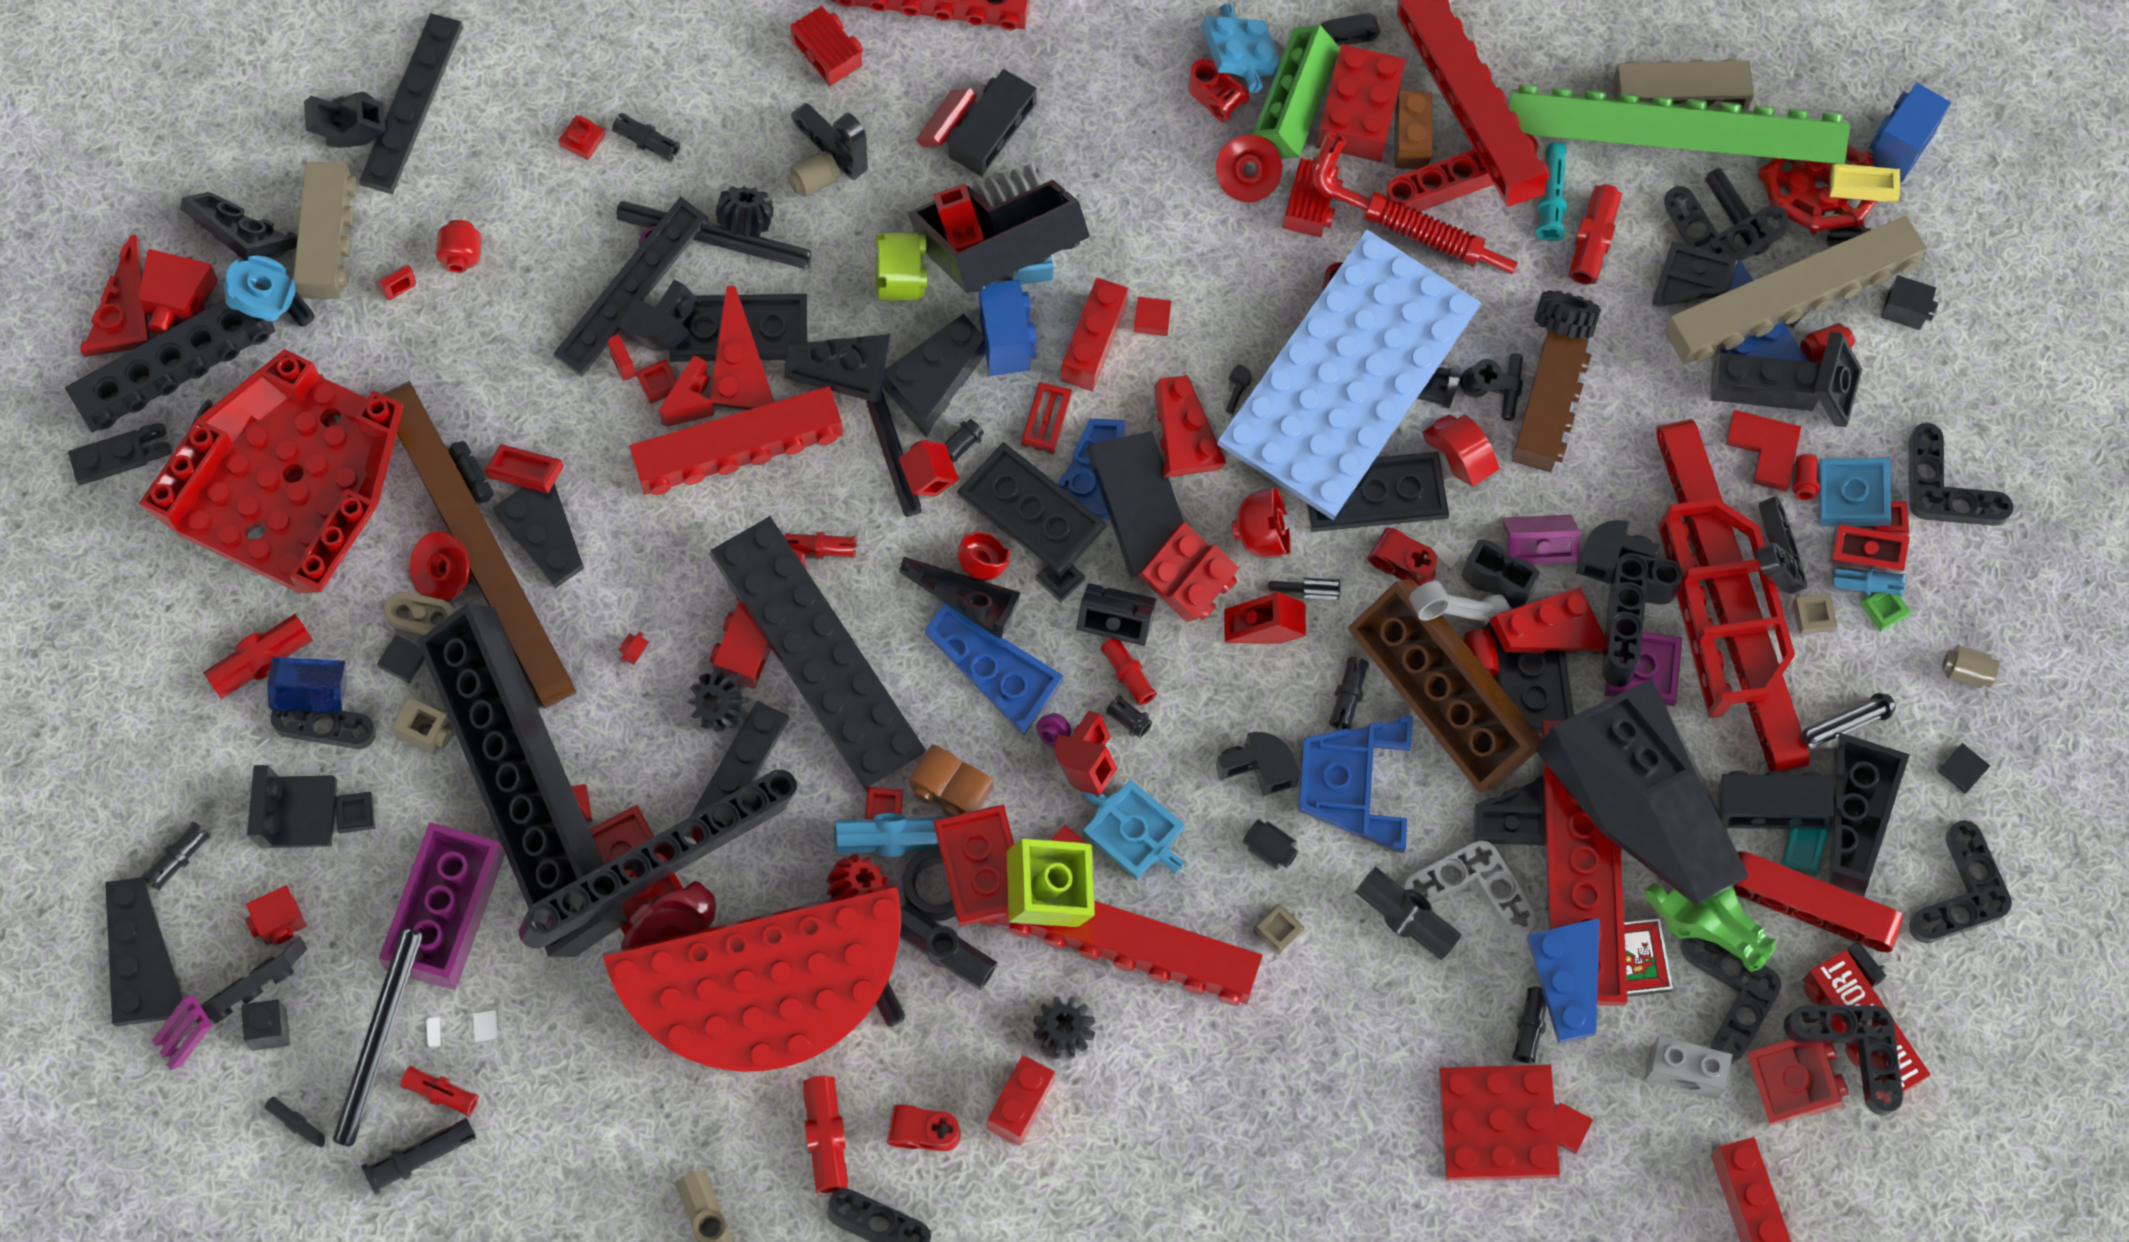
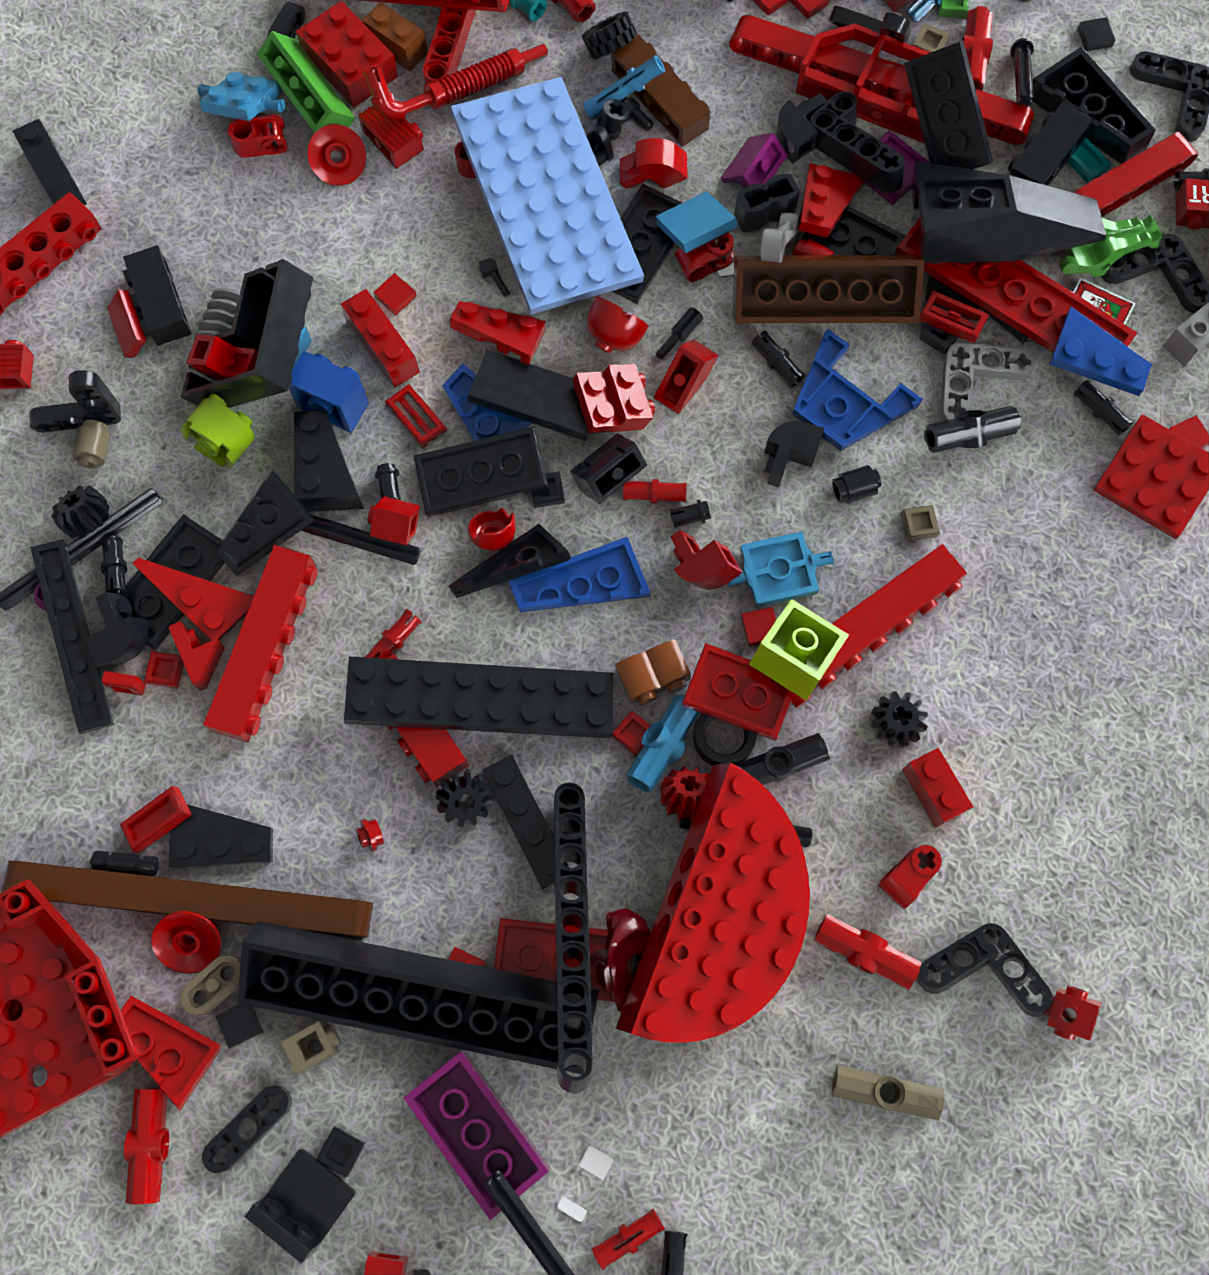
camera: 50 degrees left, 5 degrees up
clear blue brick [267,657,347,713] -> none
magenta plate [1036,713,1071,746] -> none
none -> black pin [100,535,128,597]
none -> red wing [120,996,221,1111]
none -> dark azure pin [583,55,665,119]
none -> dark azure tile [655,191,738,253]
none -> black tile [904,41,993,169]
none -> red tile [920,291,989,344]
none -> red piece [962,6,993,91]

